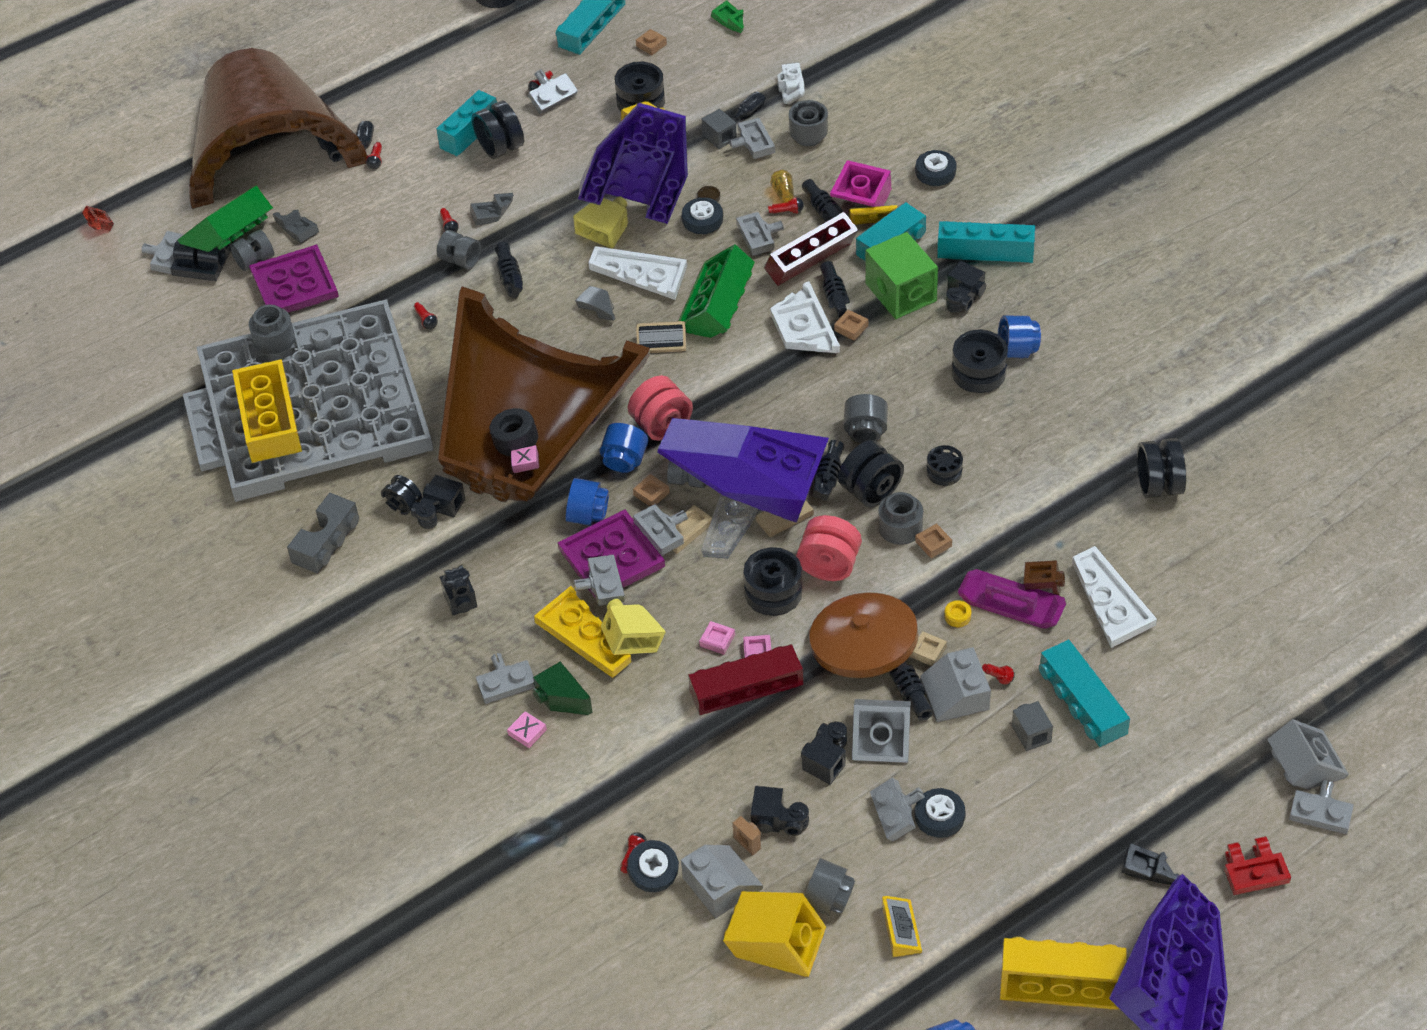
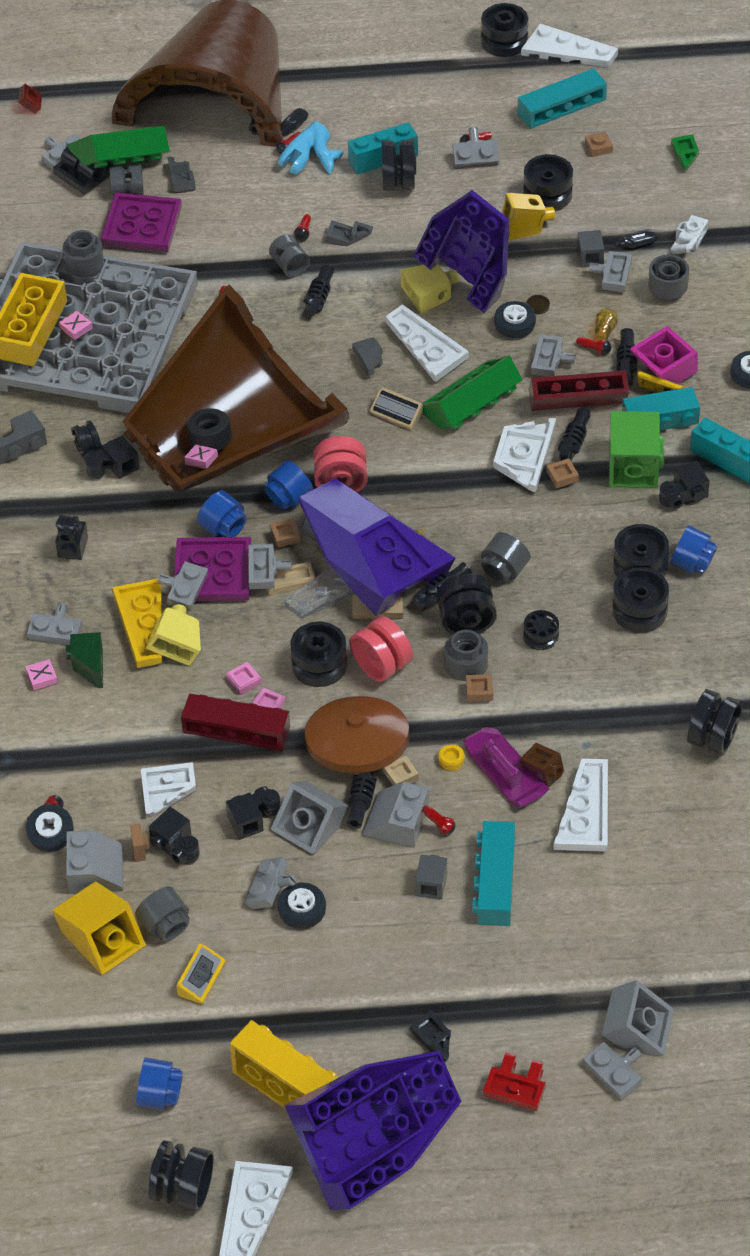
camera: 30 degrees right, 0 degrees up
none -> bright pink tile [59,311,93,340]
none -> white wing [141,762,196,818]
none -> medium azure piece [277,121,344,175]
none -> black wheel [612,567,669,632]

